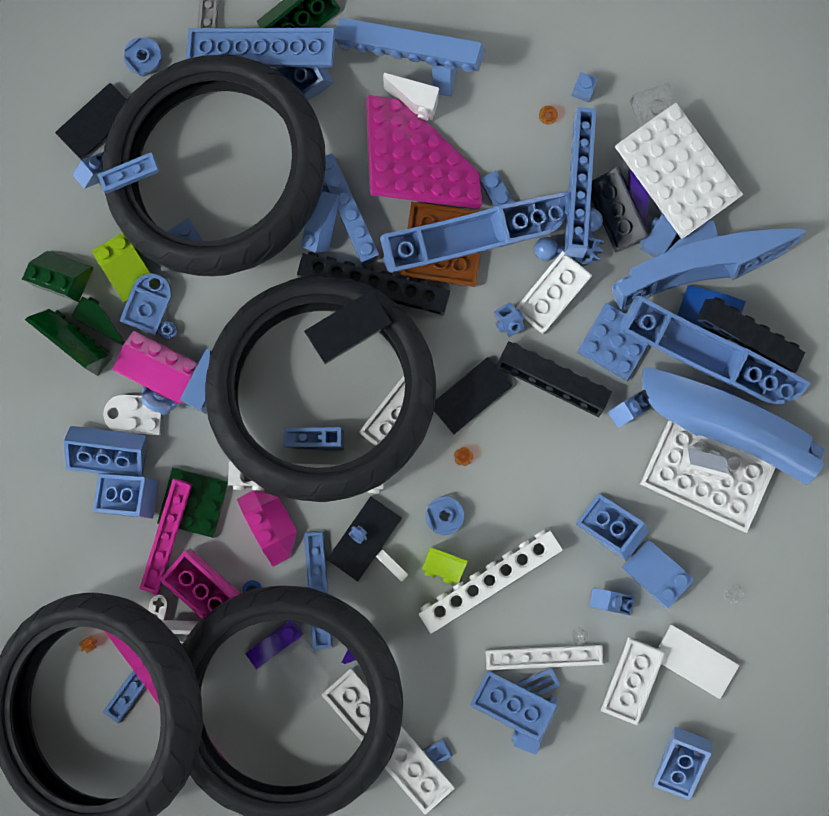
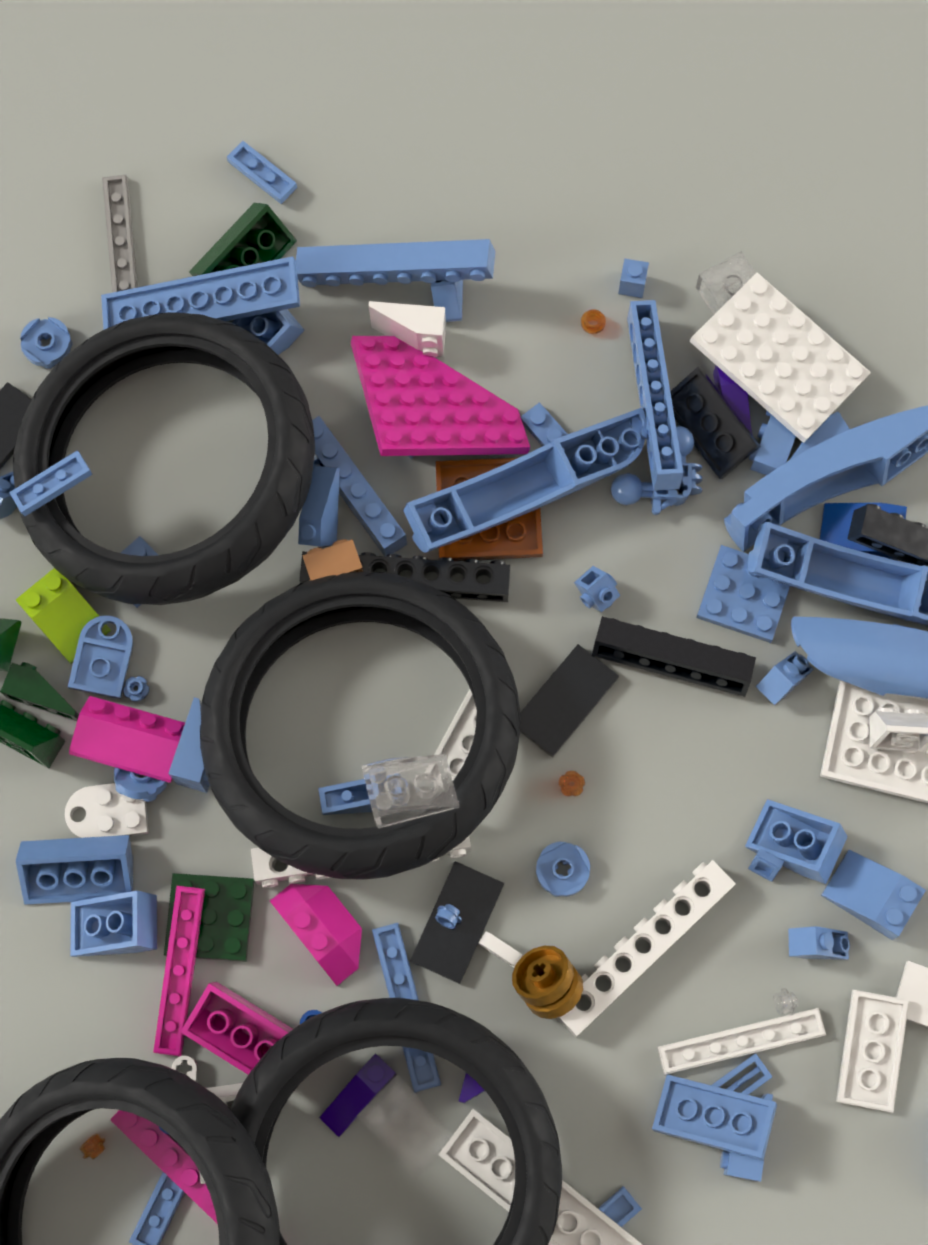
camera: 10 degrees left, 10 degrees down
black tile [304,290,392,365] -> none
lime slope [422,547,468,585] -> none
white tile [515,251,593,334] -> none
none -> medium nougat brick [302,539,363,580]
none -> clear slope [361,754,459,829]
none -> pearl gold wheel [512,945,583,1019]
none -> medium blue tile [748,848,784,881]

